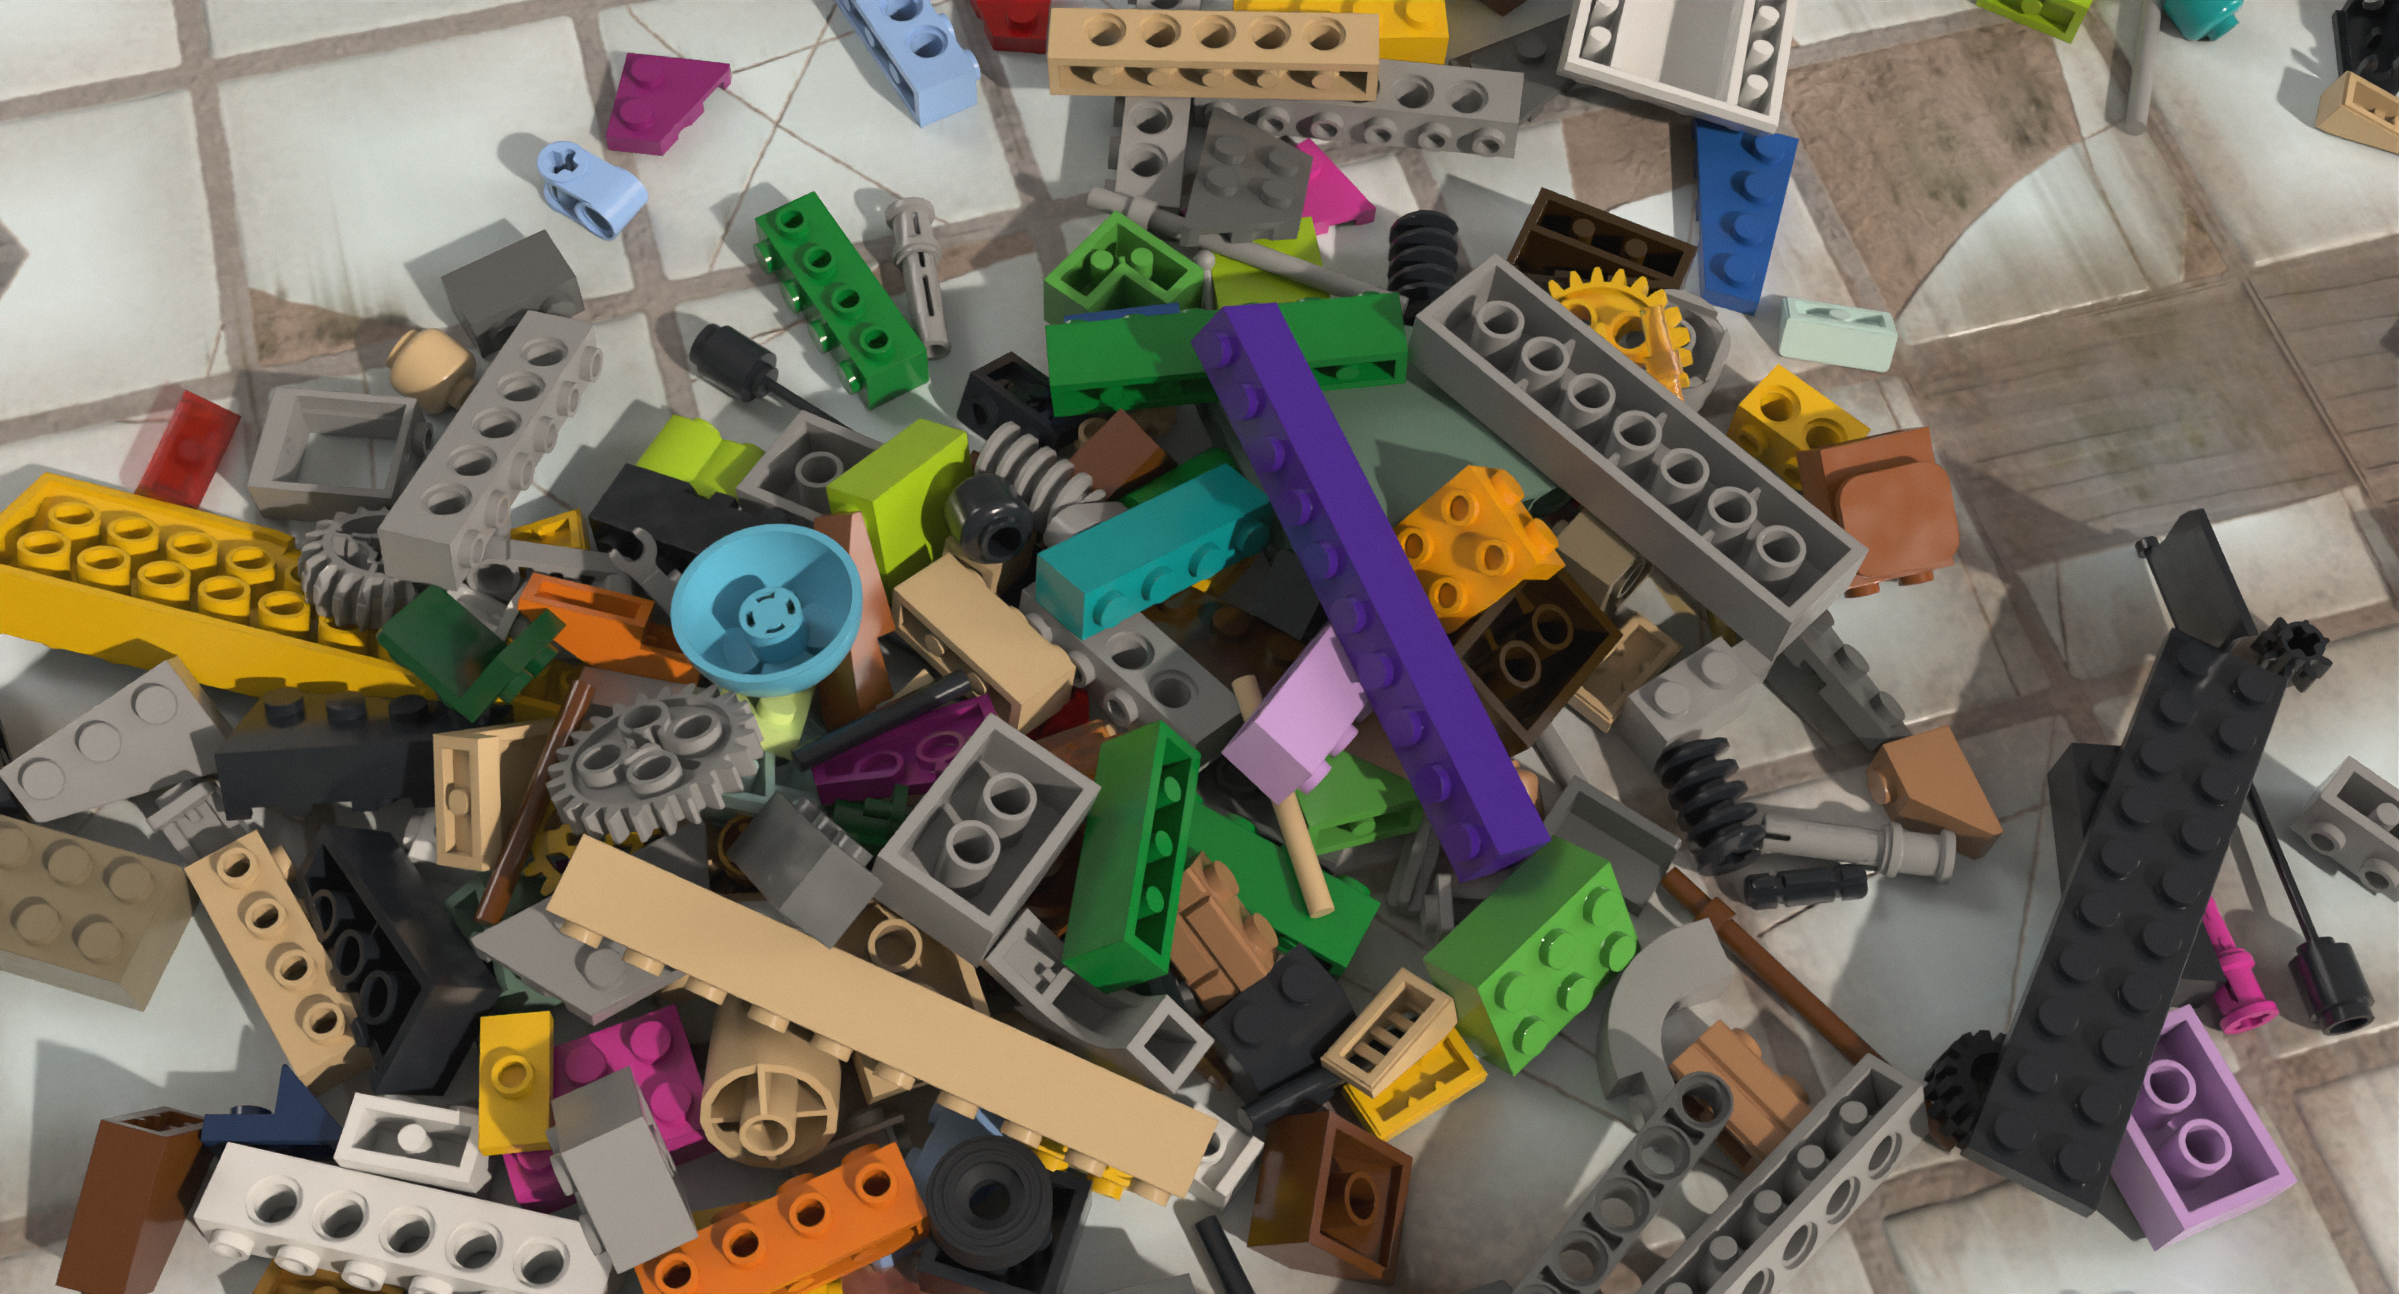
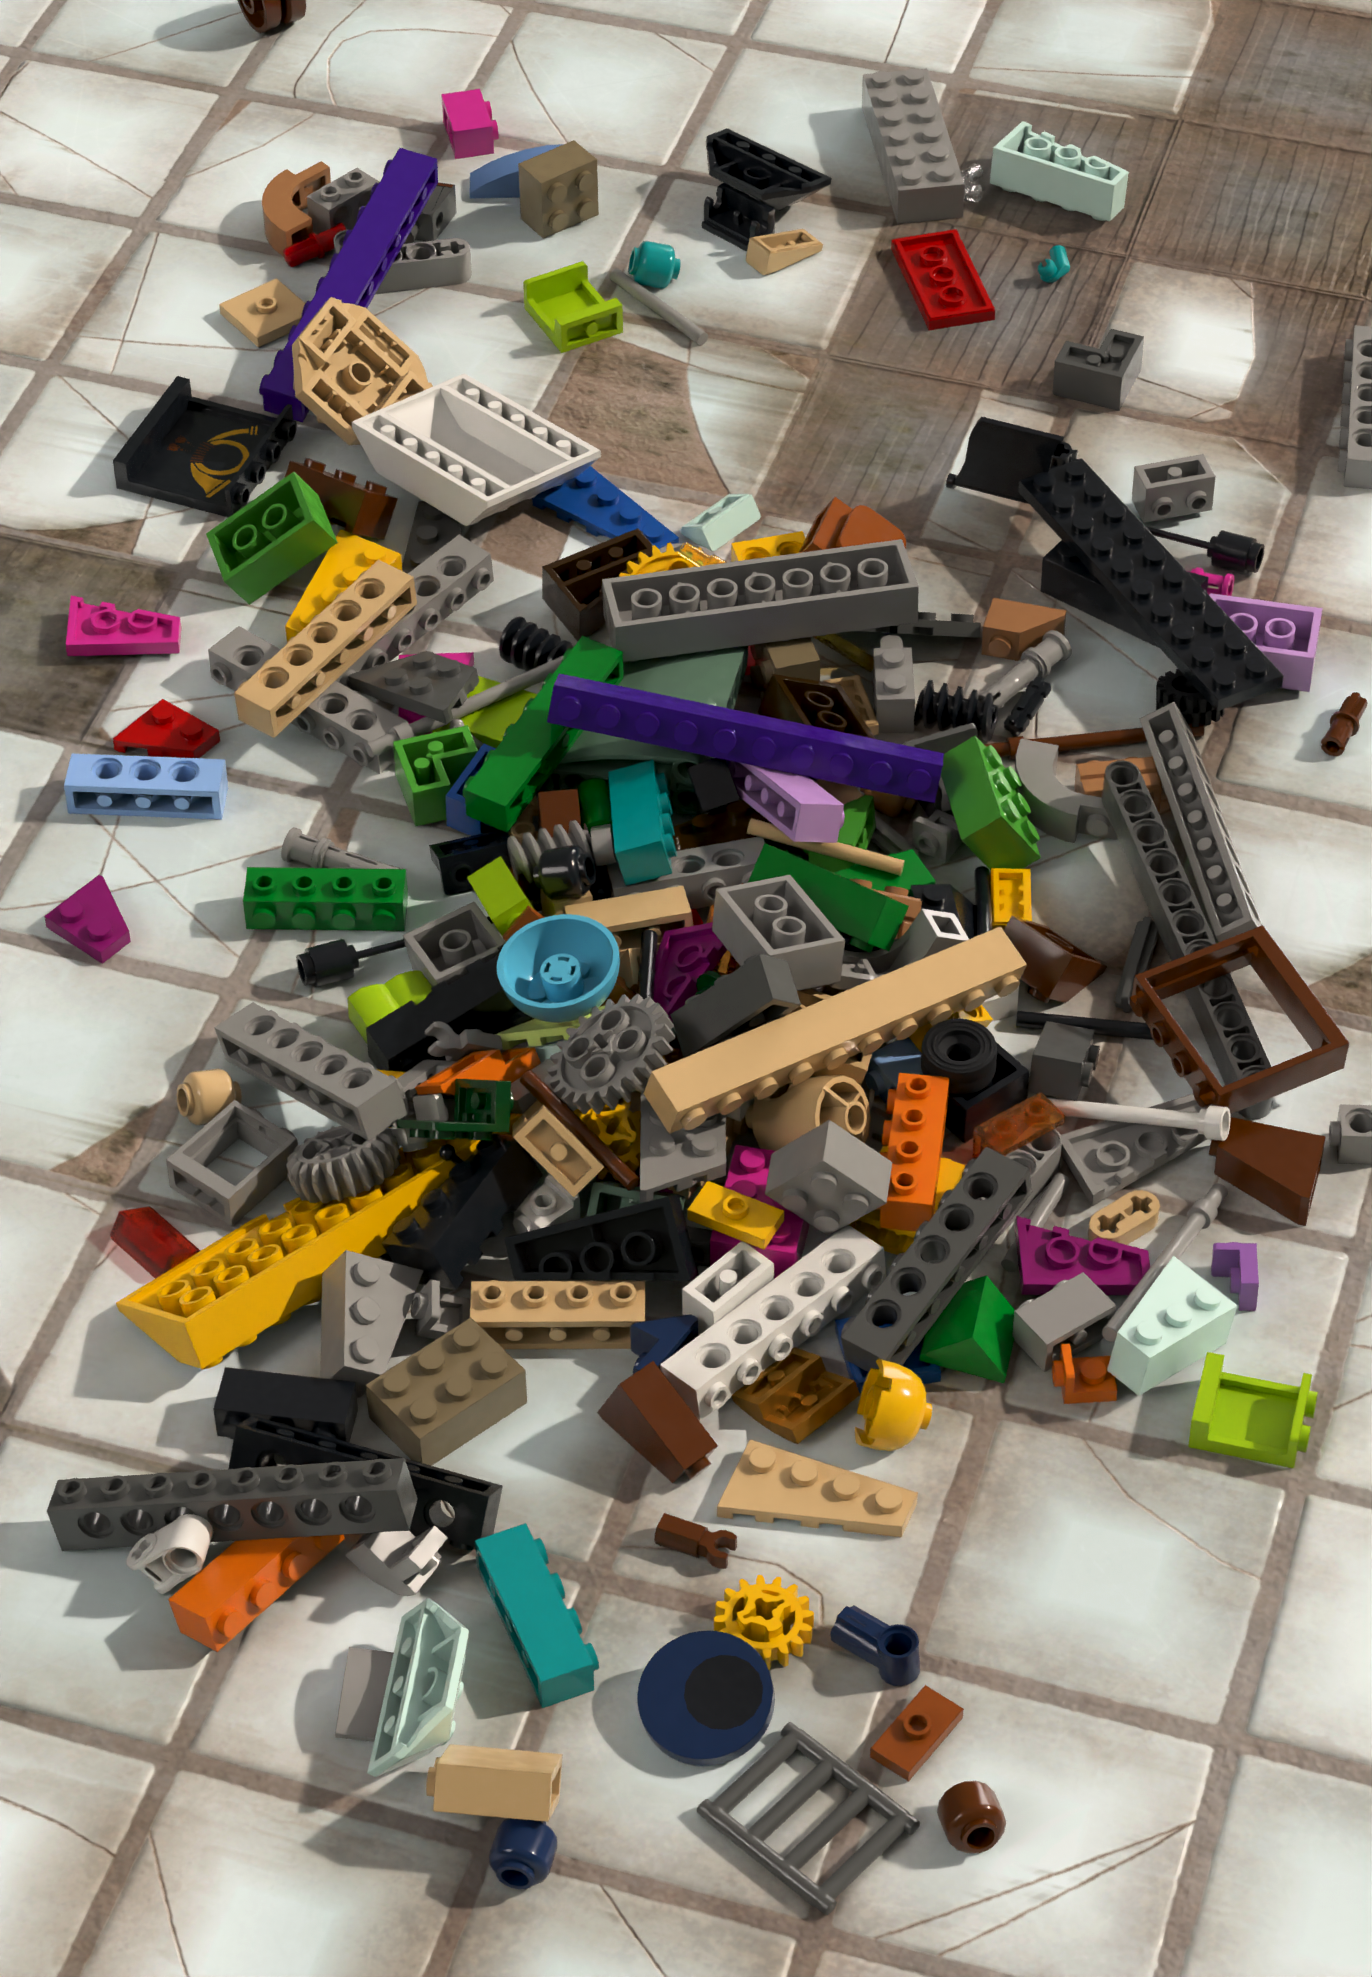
camera: 50 degrees left, 15 degrees down
dark grey brick [441,229,585,358] -> none
light blue piece [537,141,649,241] -> none
tan slope [1320,967,1458,1099] -> none
light orange bracket [1393,465,1566,634] -> none

